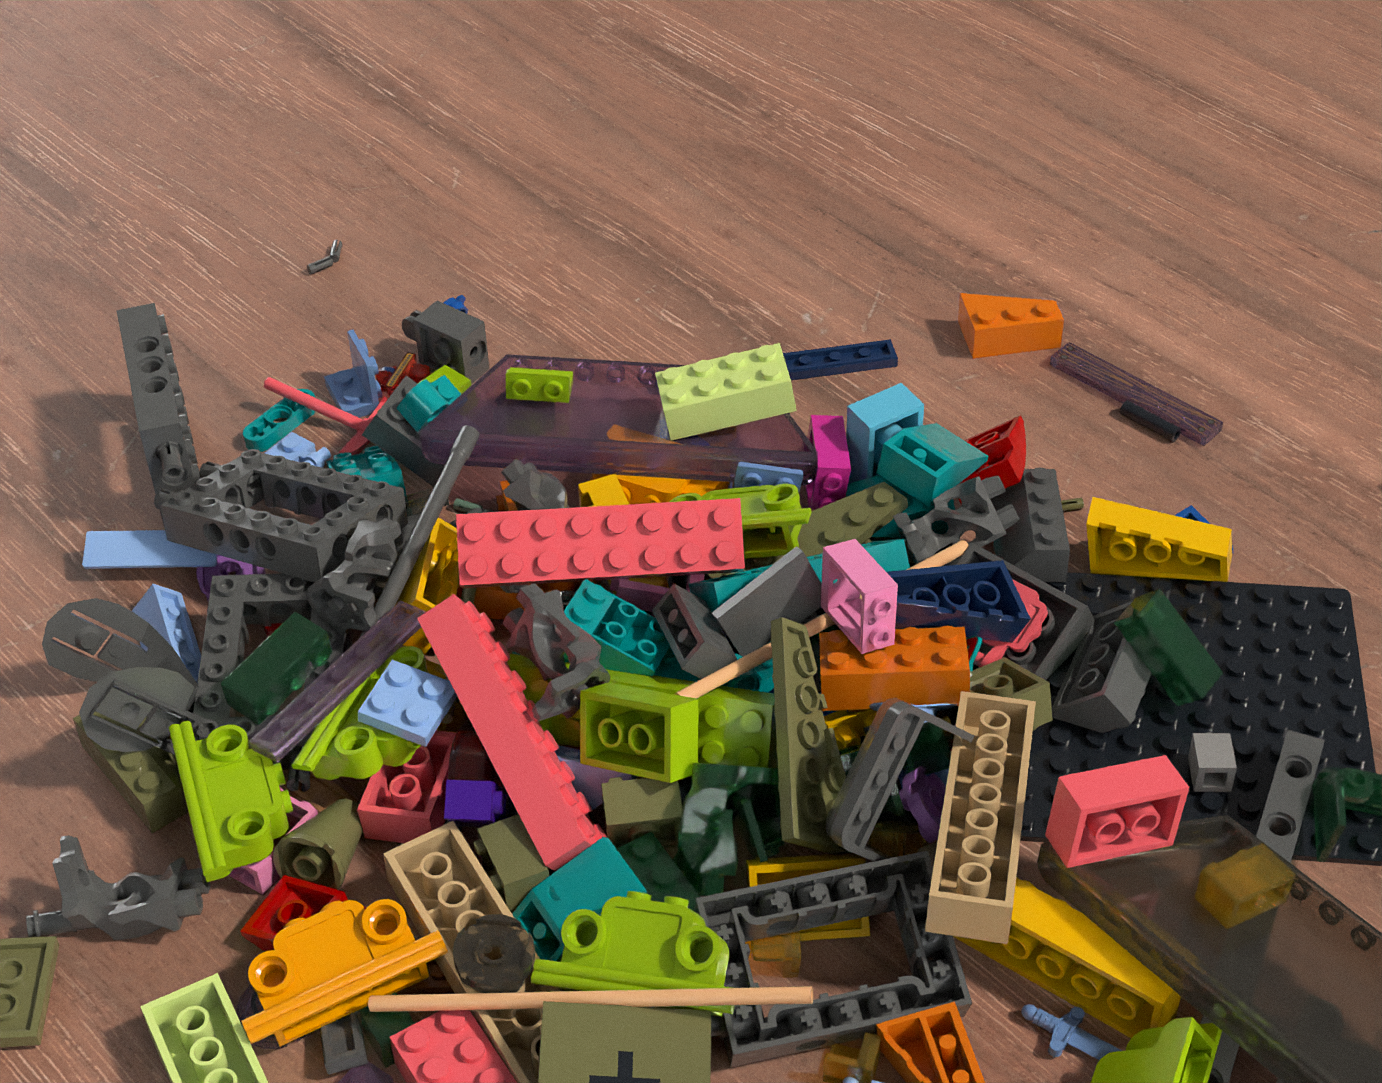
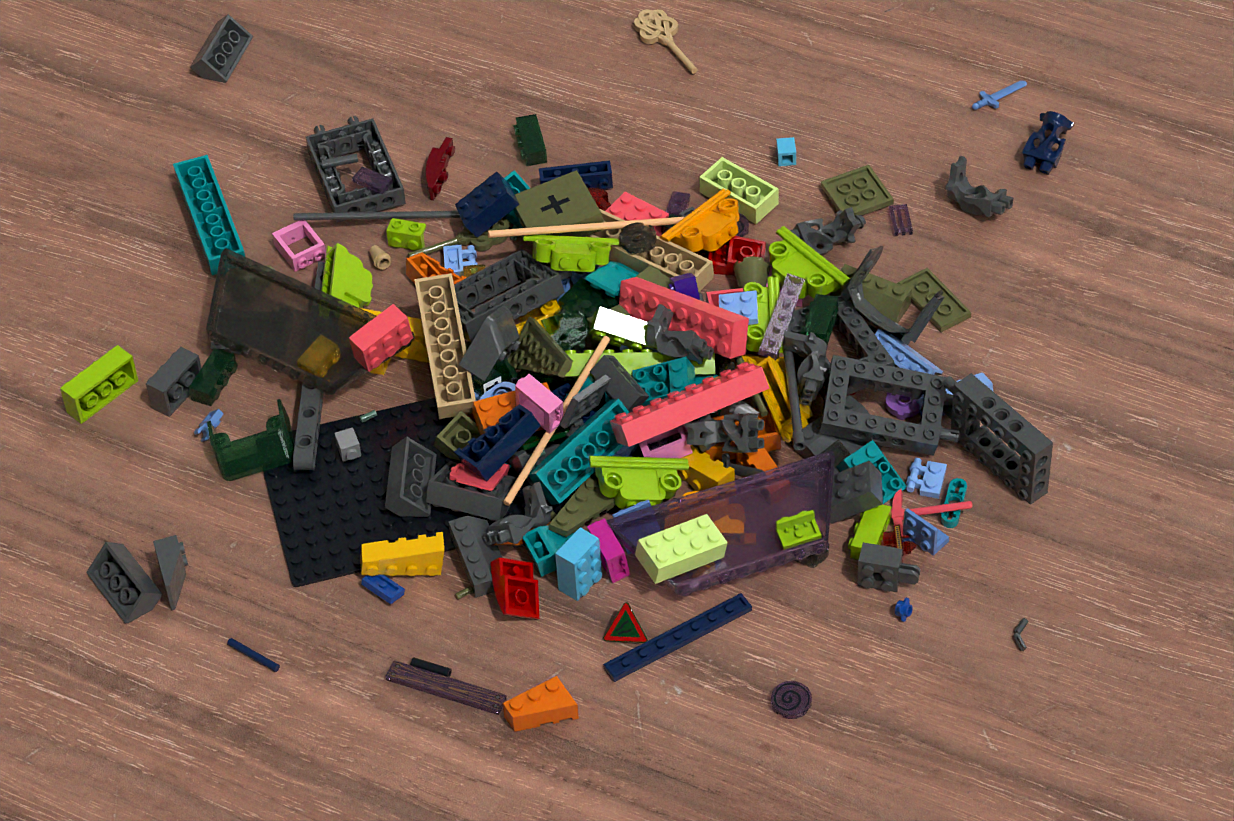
camera: 160 degrees right, 5 degrees up
teal plate [396,375,465,432] -> none
teal slope [877,423,989,507] -> none
clear green brick [1114,589,1223,706] -> none
none -> piece [603,602,648,643]
none -> clear purple tile [771,681,812,719]
none -> olive tile [897,268,972,332]

